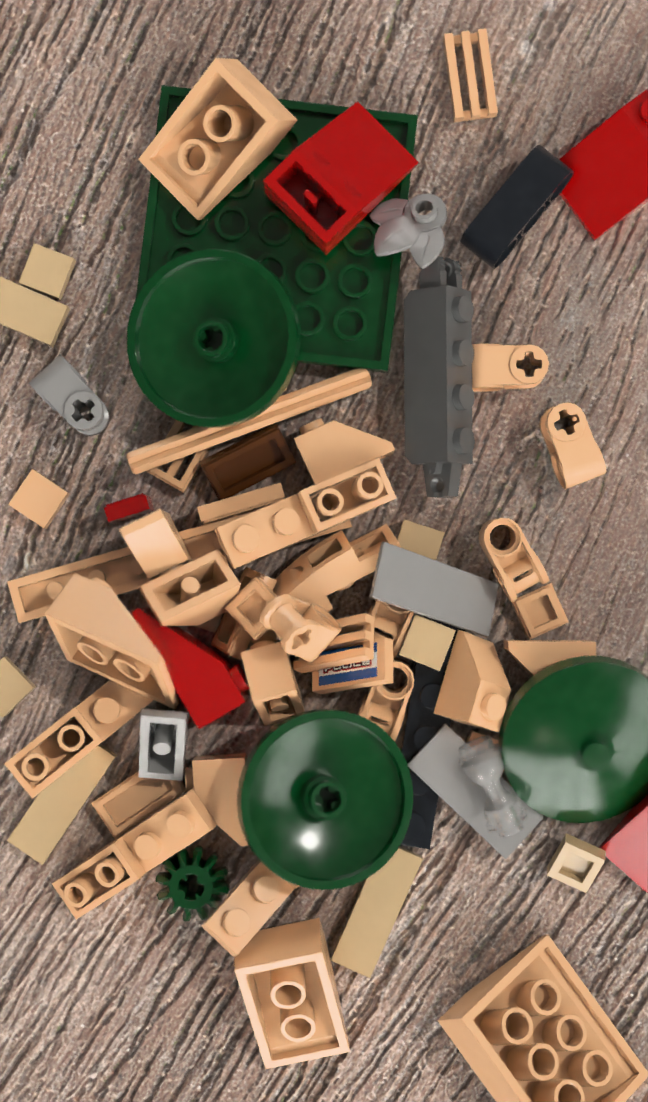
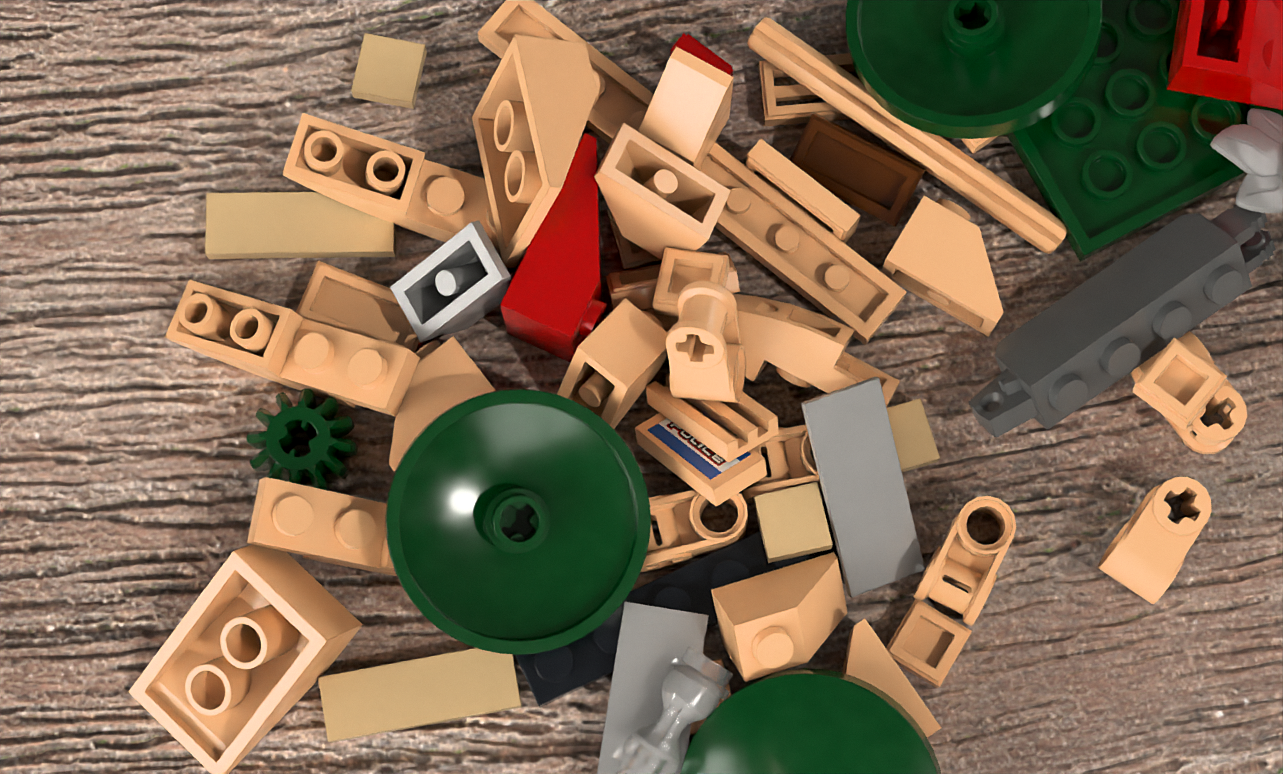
camera: 55 degrees right, 10 degrees down
light nougat slope [214,458,396,570] -> none
none -> light nougat tile [1132,337,1227,431]

